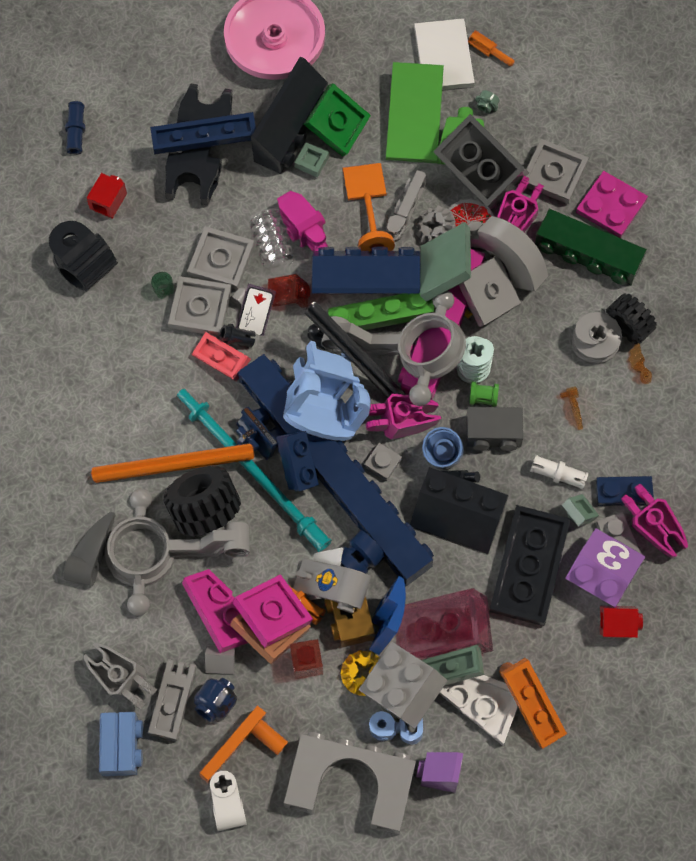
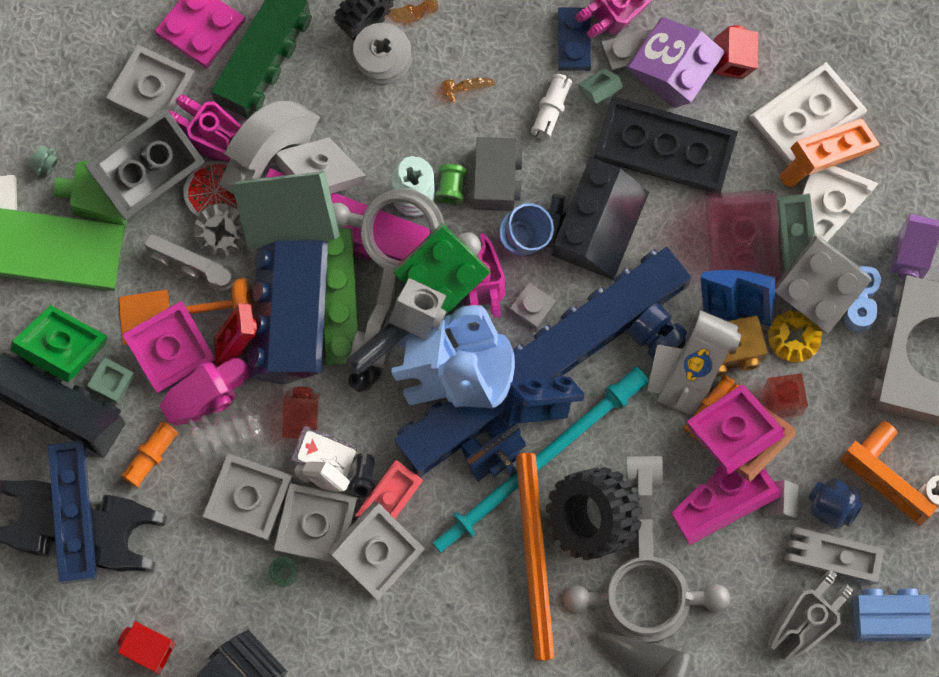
camera: 90 degrees left, 5 degrees up
none -> orange pin [120,421,179,489]
none -> dark pink plate [122,300,216,393]
none -> red plate [214,303,257,367]
none -> white tile [302,461,350,492]
none -> light grey plate [327,501,425,600]
none -> light grey brick [389,278,447,340]
none -> green plate [393,223,490,314]
none -> white tile [749,62,867,165]

